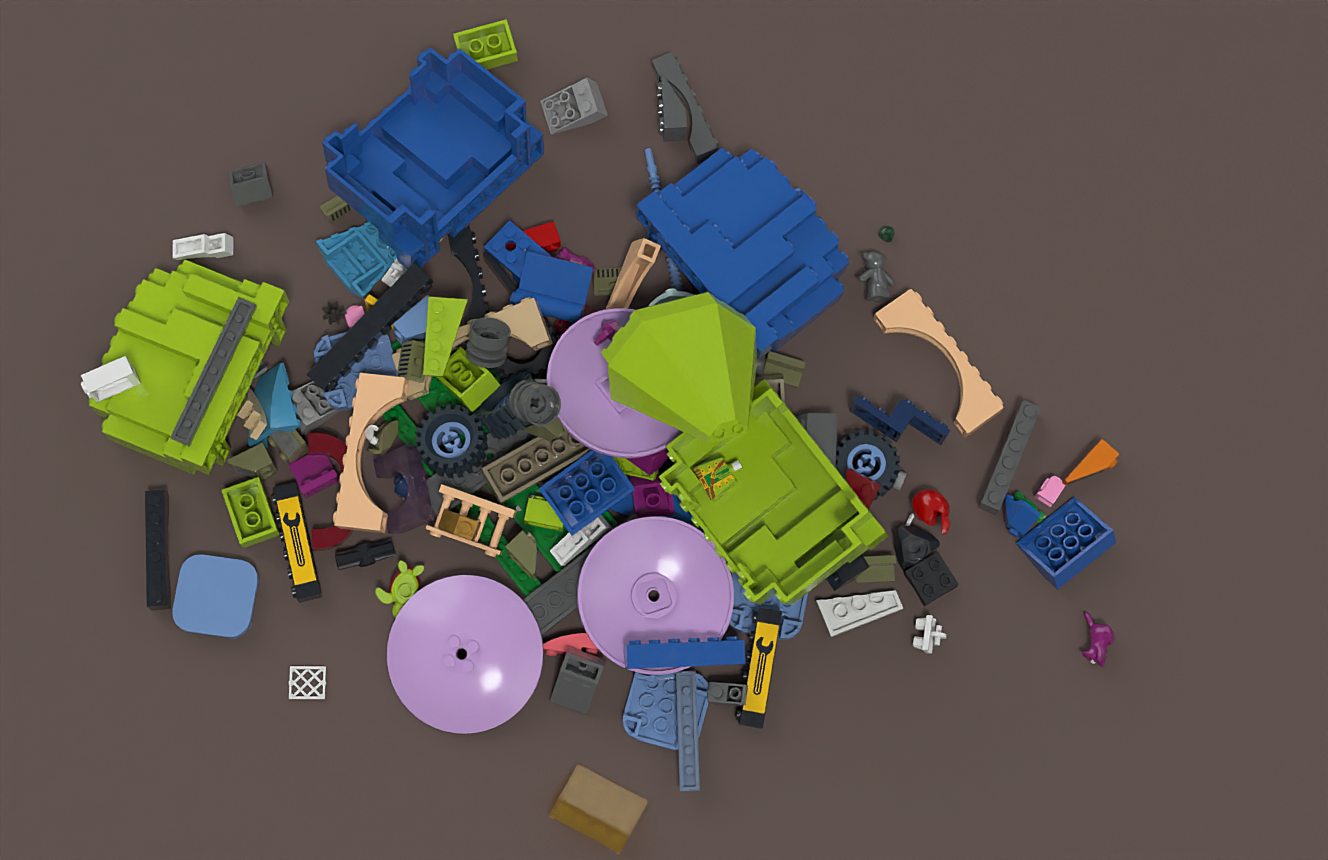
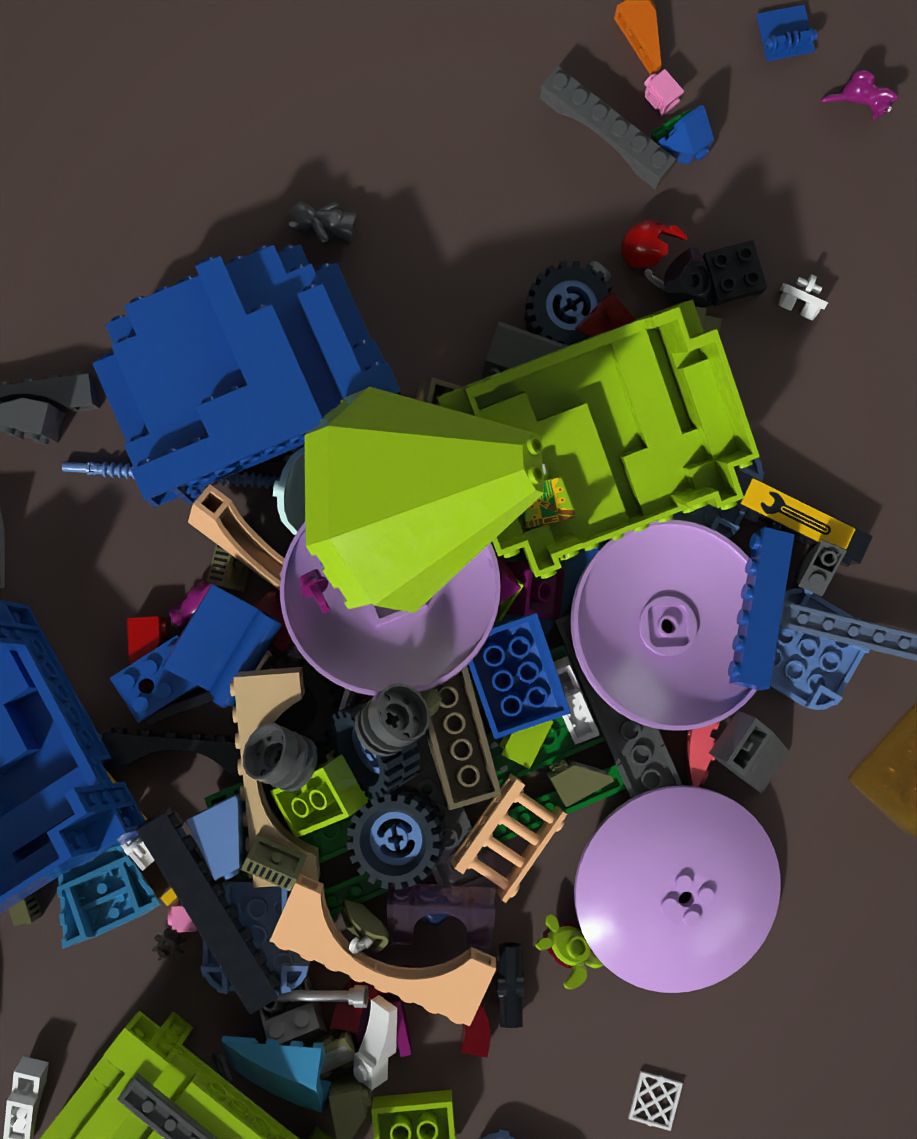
camera: 75 degrees left, 10 degrees up
tan slope [237,388,267,440] -> none
brick [271,482,322,603] -> none
lime wedge [423,297,468,377] -> none
pearl gold slope [438,509,481,541] -> none
olive panel [763,351,806,388] -> none
white wing [816,590,903,637] -> none
dark blue bracket [849,396,951,445] -> none
light nougat arch [873,289,1004,438] -> none
clear green hinge [878,226,895,242] -> none
blue slope [1016,497,1116,590] -> none
none -> light grey piece [274,985,369,1008]
none -> white slope [353,995,397,1090]
none -> blue hinge [756,4,818,62]

